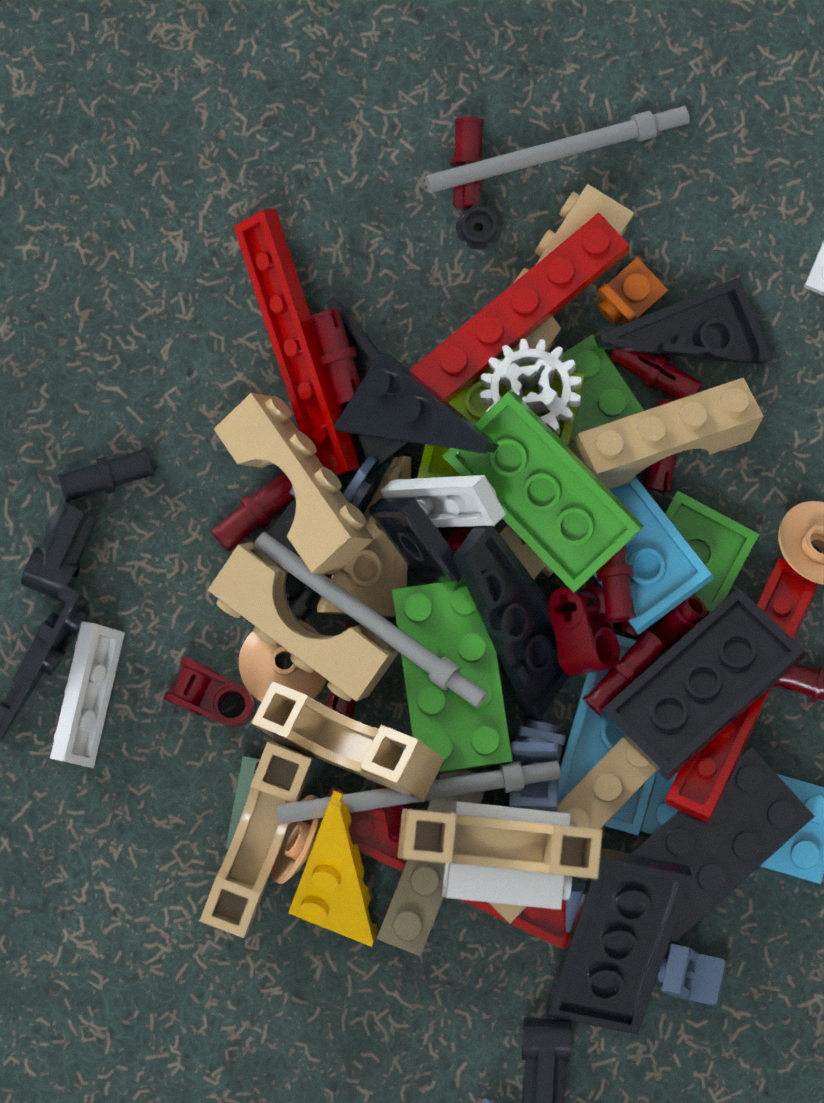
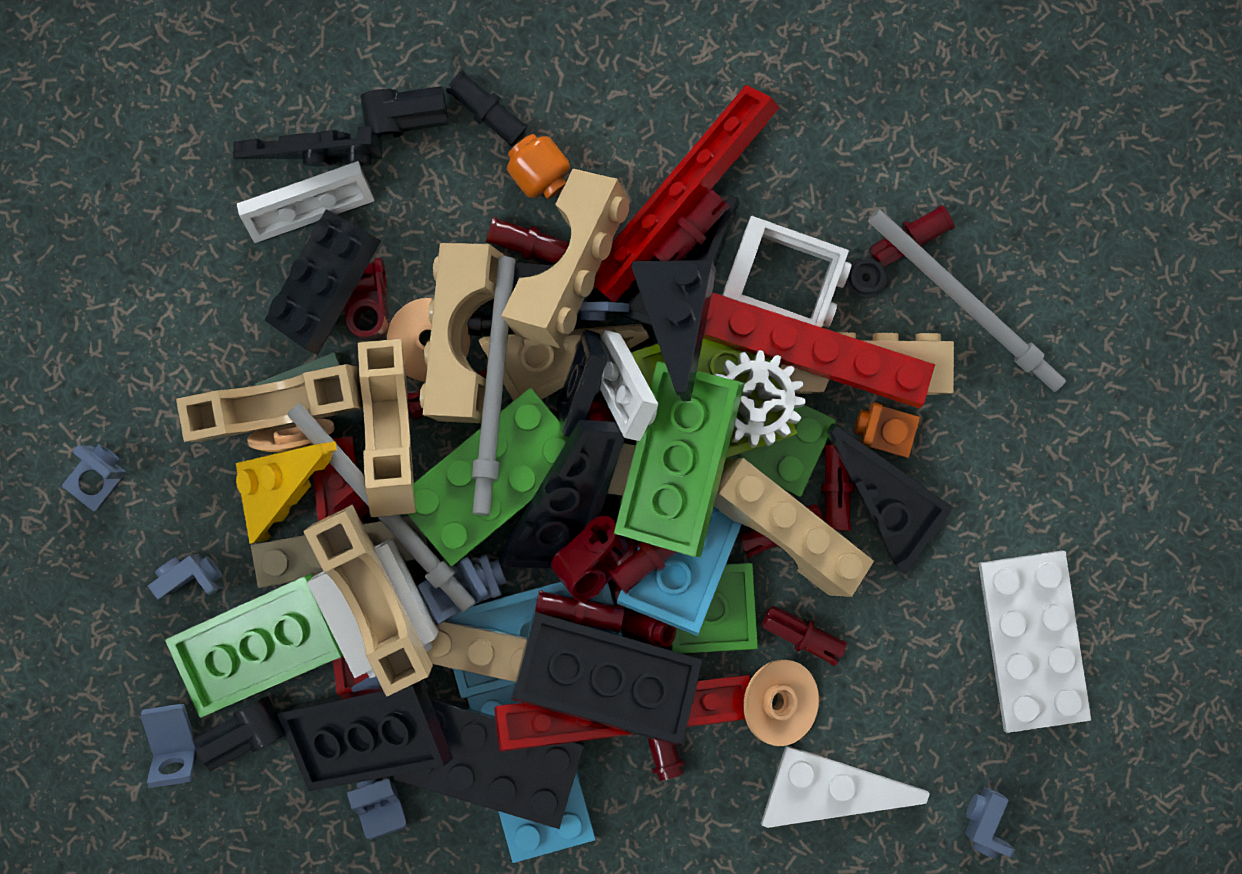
camera: 55 degrees right, 5 degrees up
none -> sand blue bracket [62,444,127,511]
none -> sand blue bracket [148,553,224,600]
none -> bright green plate [165,573,343,718]
none -> black plate [265,209,381,355]
none -> orange head [507,134,570,200]
none -> white window [722,216,852,328]
none -> dark red axle [762,606,847,666]

